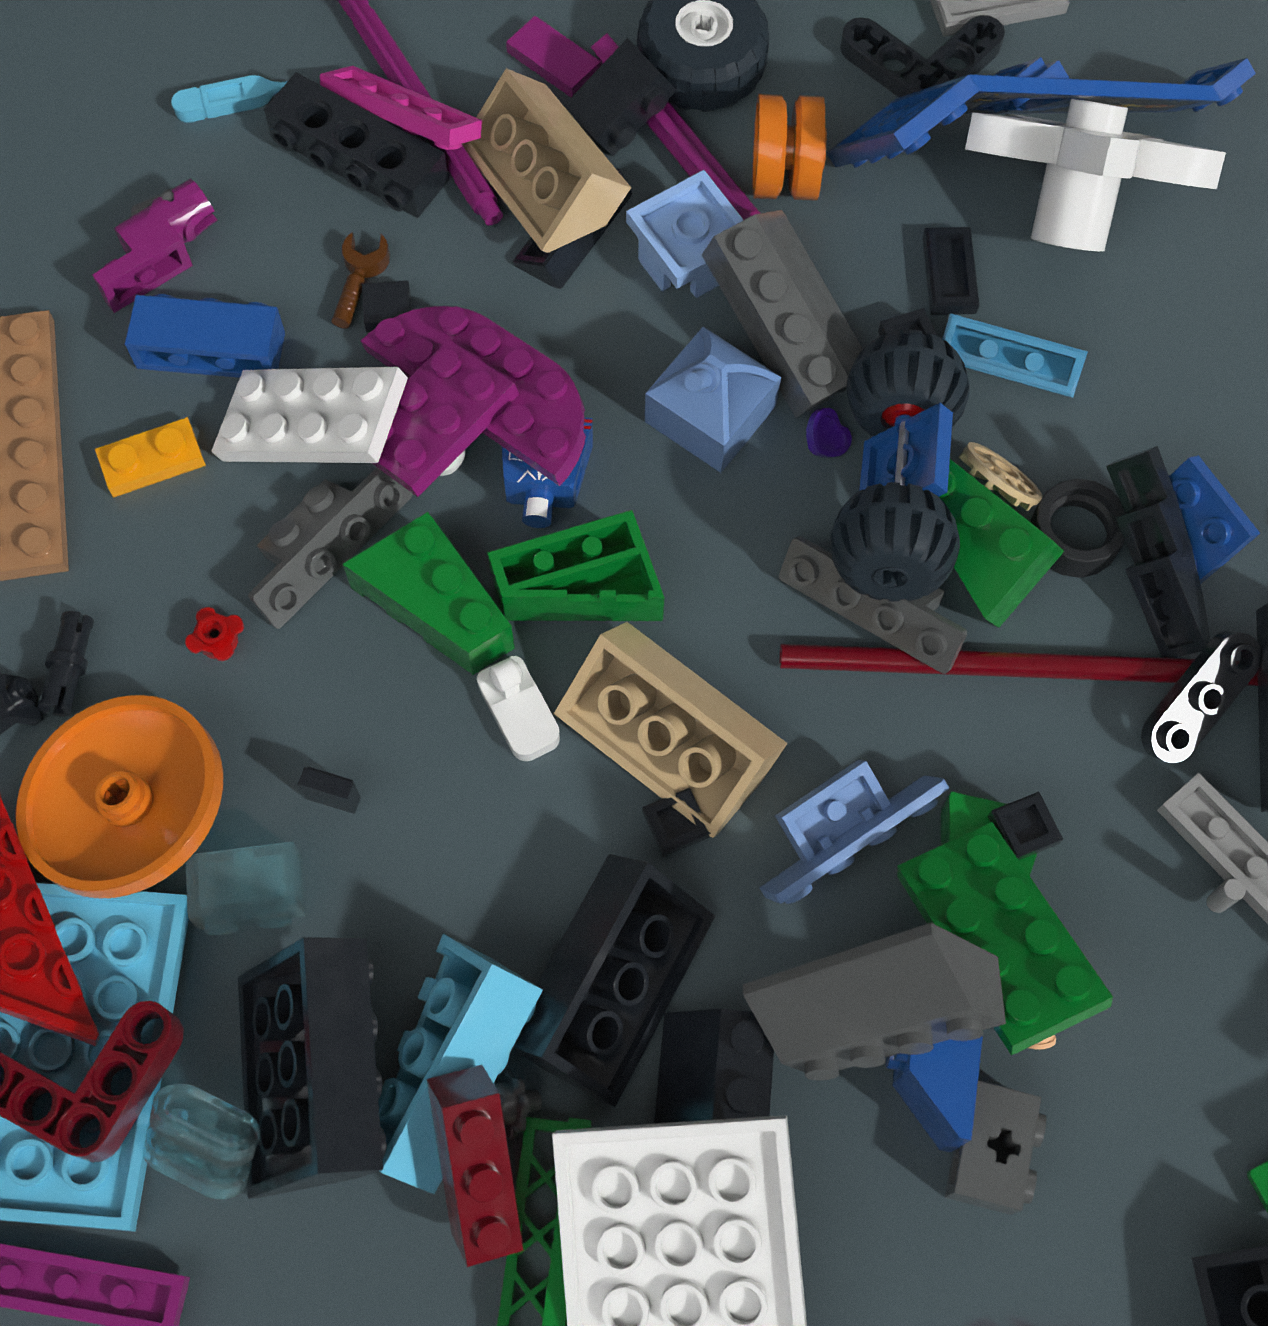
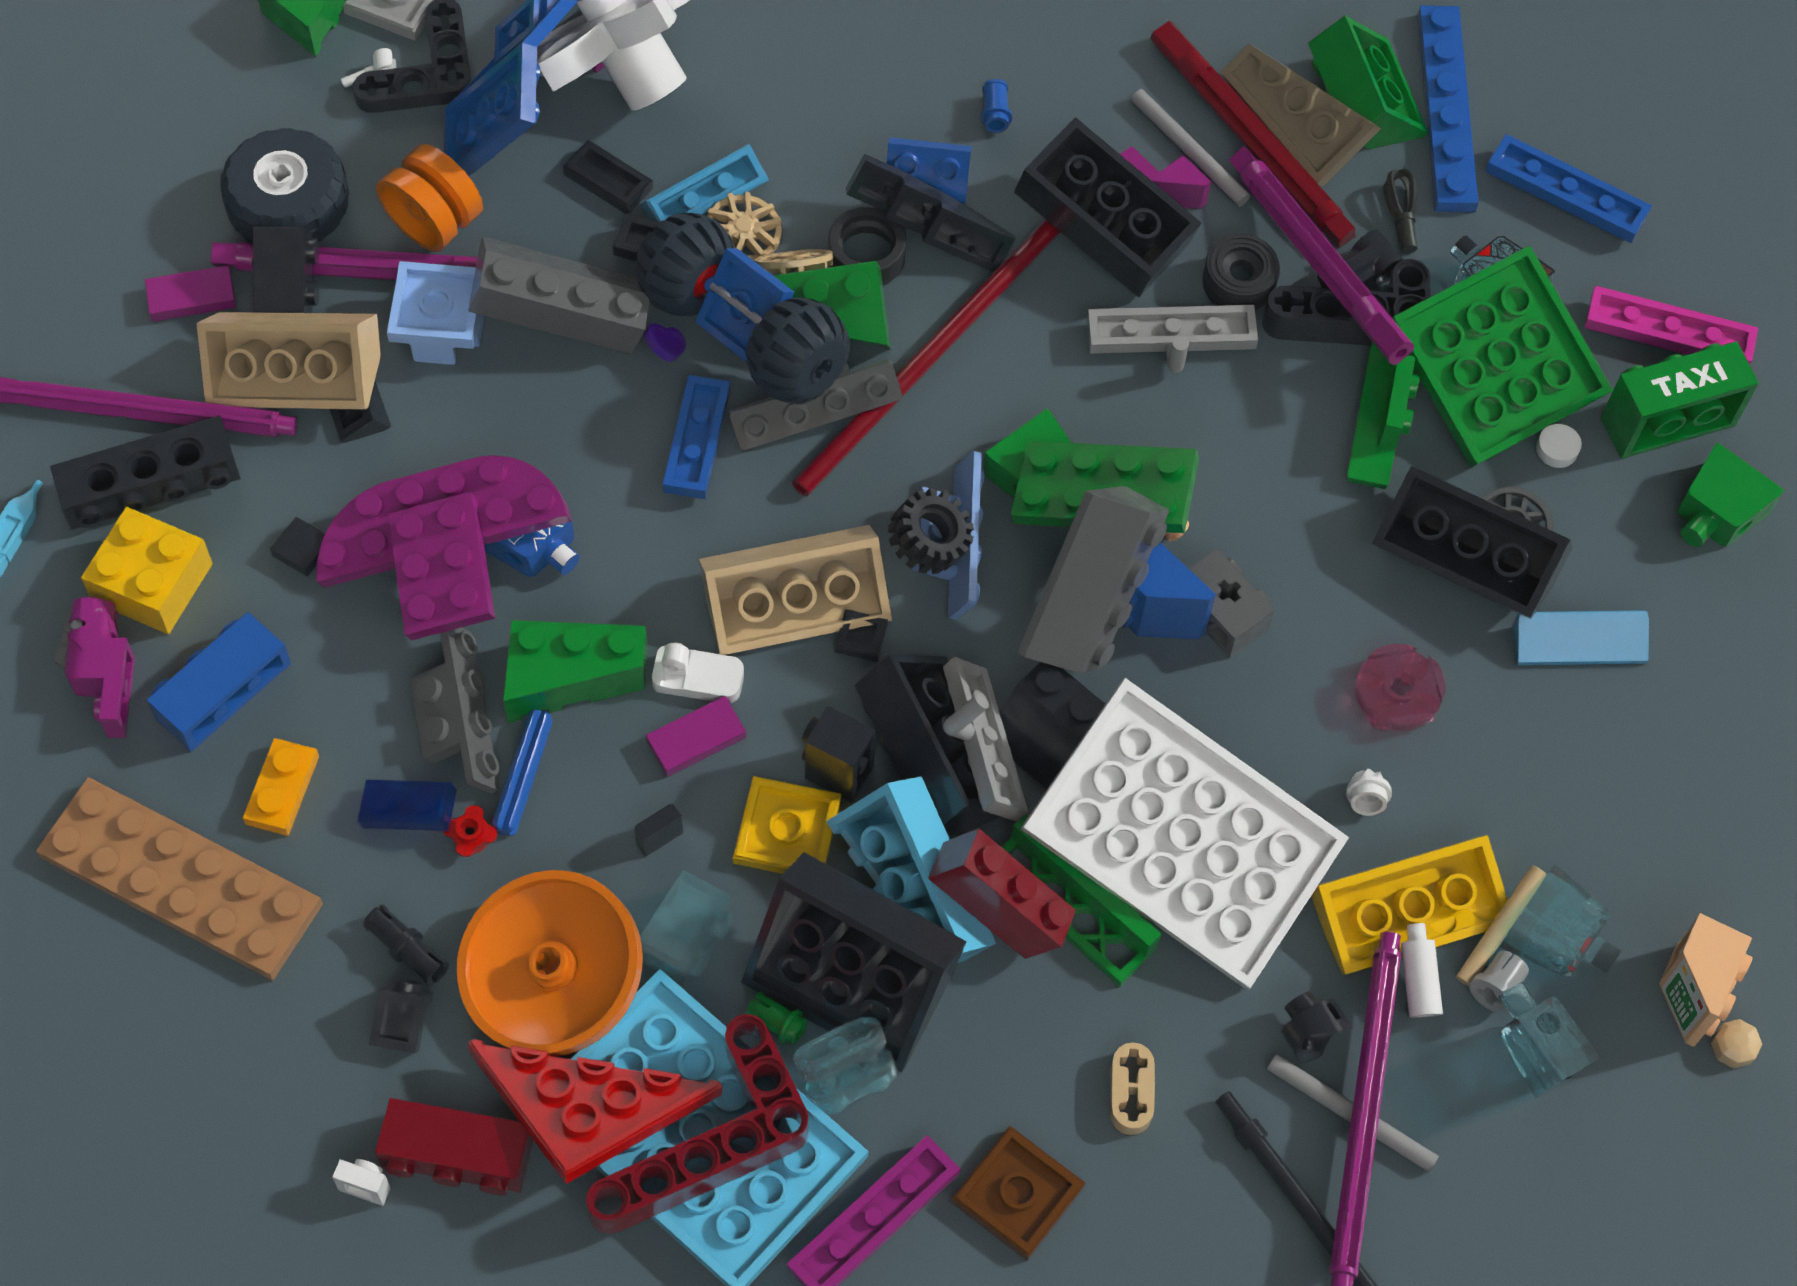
camera: 55 degrees left, 5 degrees down
white plate [211,367,408,463] -> none
dark pink plate [320,66,482,150] -> none
reddish brown piece [331,232,390,329] -> none
green wedge [487,510,665,621] -> none
medium blue piece [645,327,781,473] -> none
black tile [988,791,1063,860] -> none
black plate [1141,631,1262,763] -> none
none -> yellow brick [81,507,213,635]
none -> white hand [341,48,396,88]
none -> clear blue plate [357,780,457,831]
none -> blue axle [492,709,552,836]
none -> magenta tile [646,696,746,777]
none -> blue plate [663,375,730,500]
none -> tan wheel [707,191,782,261]
none -> yellow tile [733,776,841,874]
none -> green pin [745,992,808,1045]
none -> black brick [802,706,876,803]
none -> black tyre [888,488,974,574]
none -> light grey plate [943,657,1028,821]

